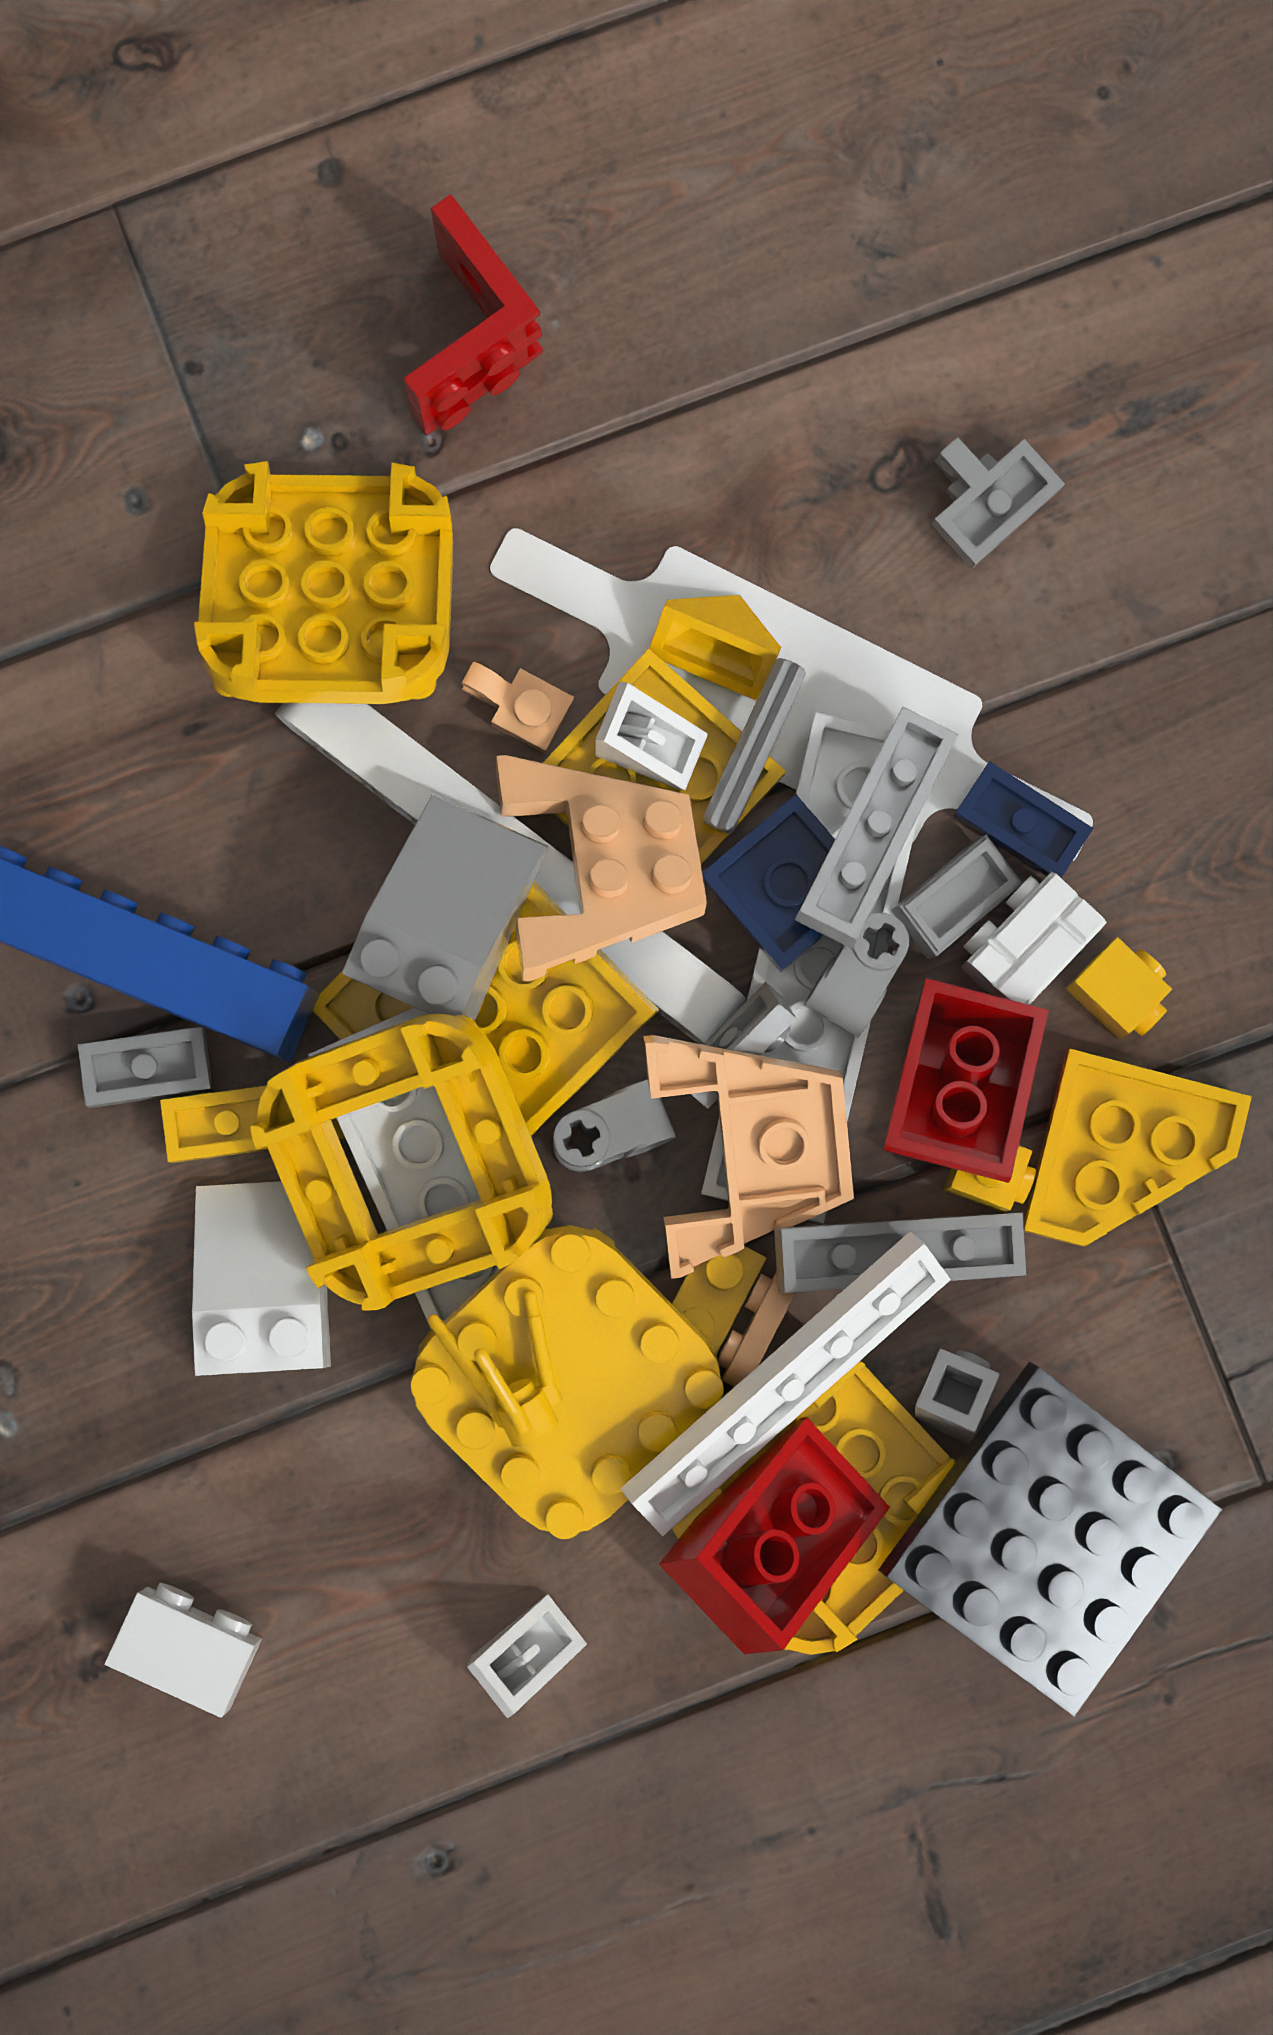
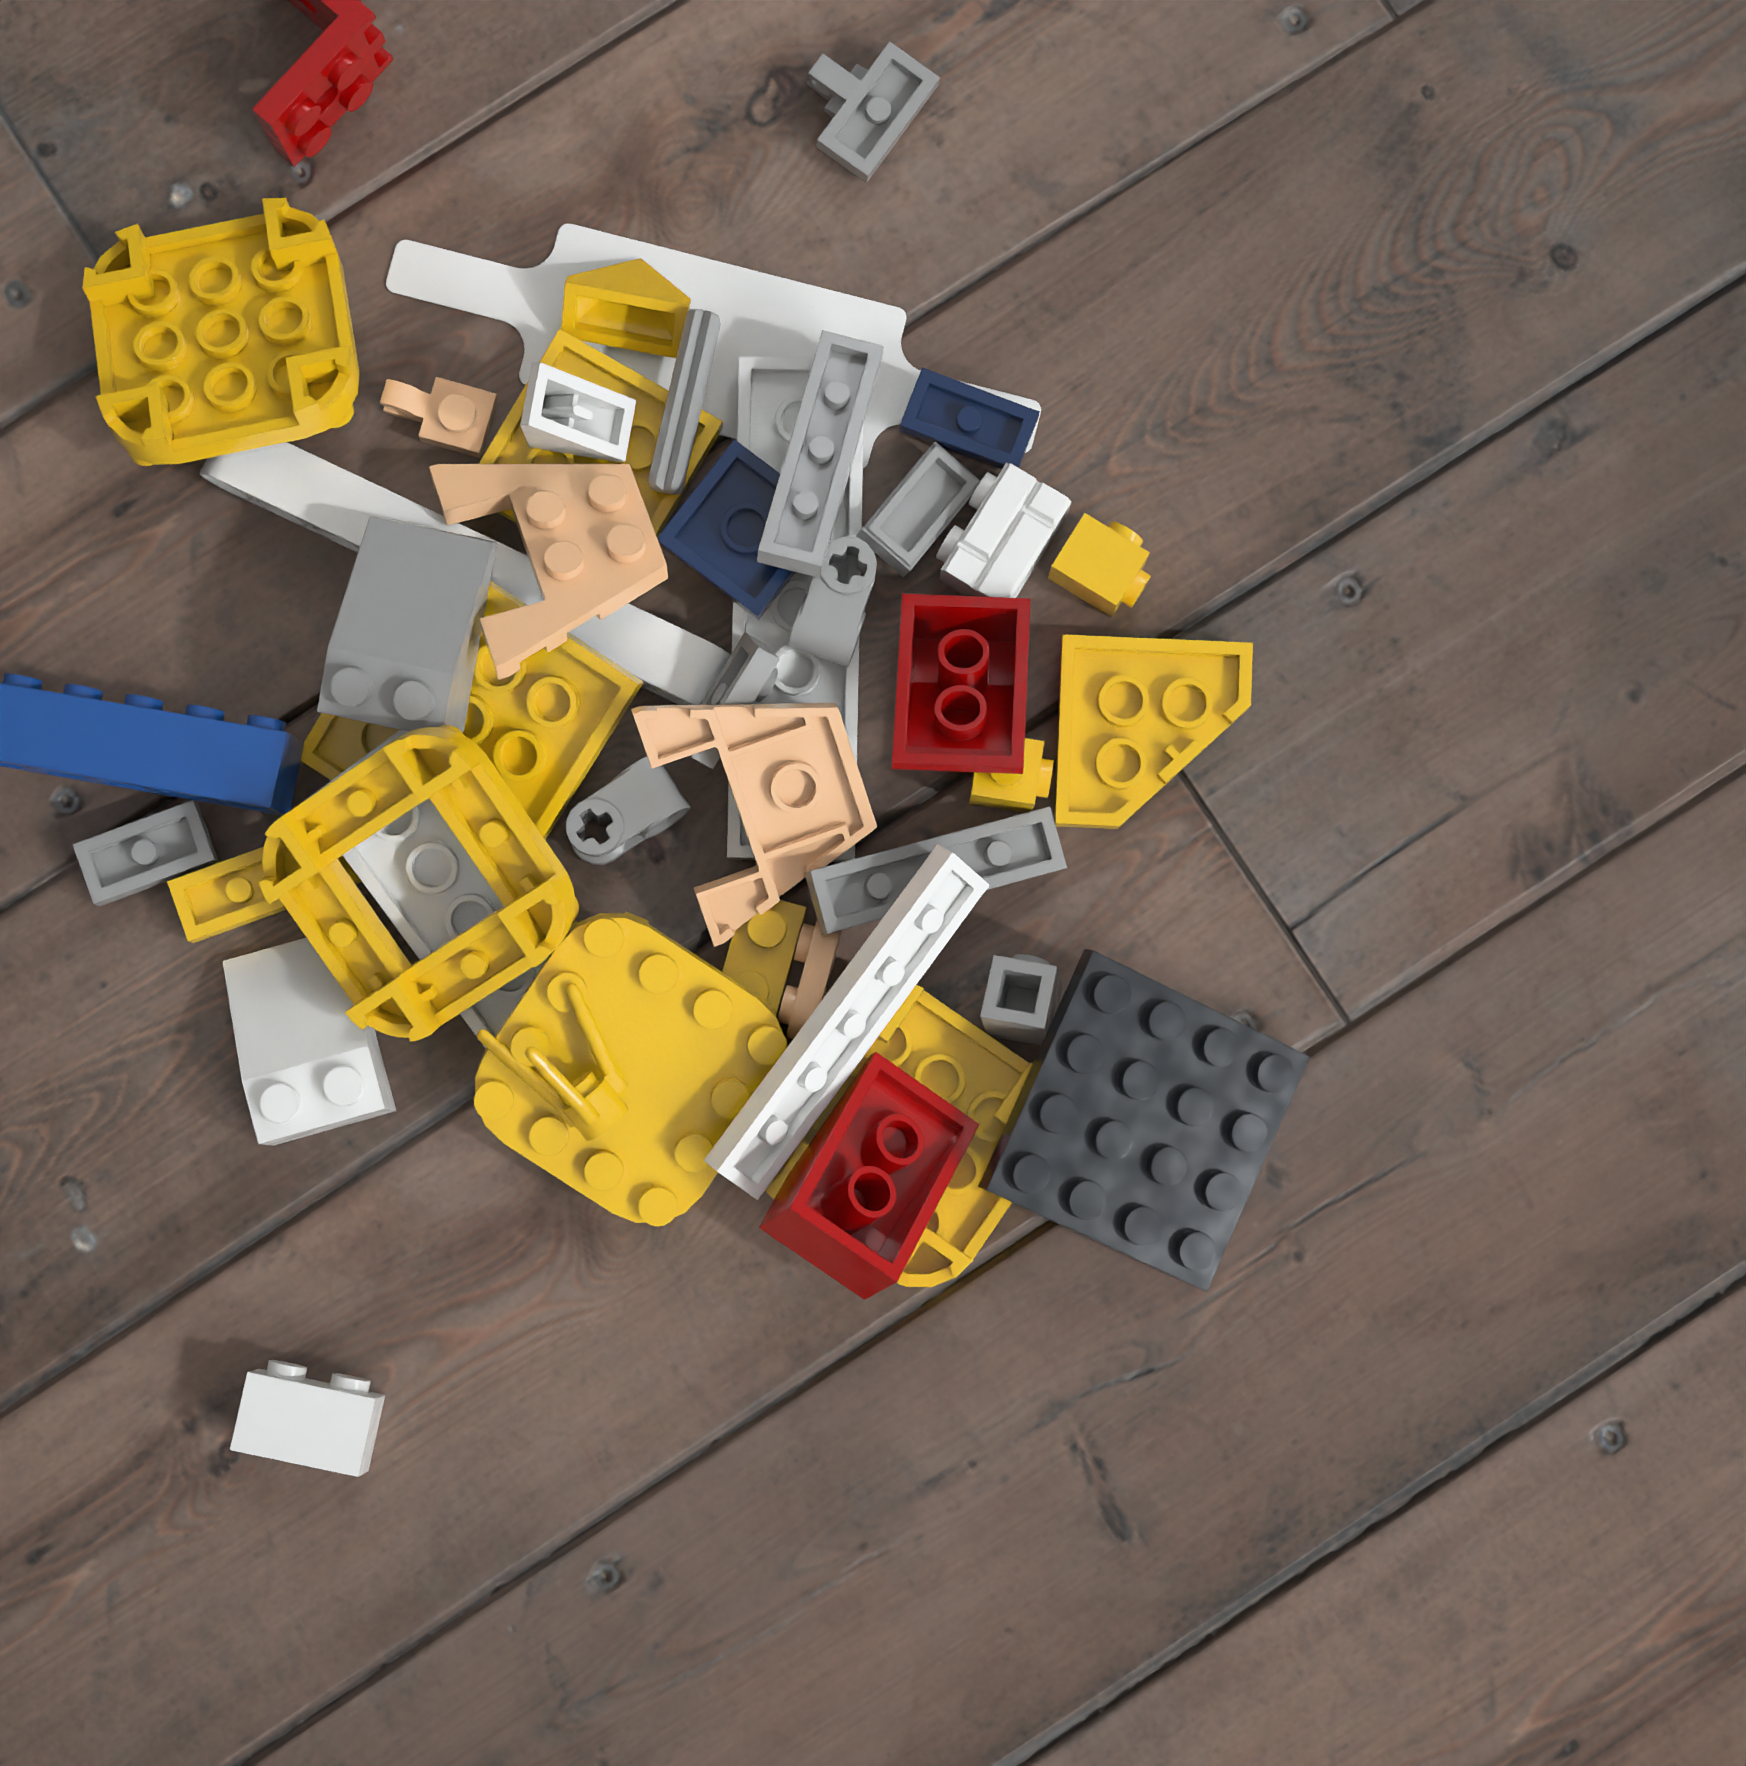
camera: 10 degrees left, 0 degrees up
white slope [467,1594,587,1718] -> none

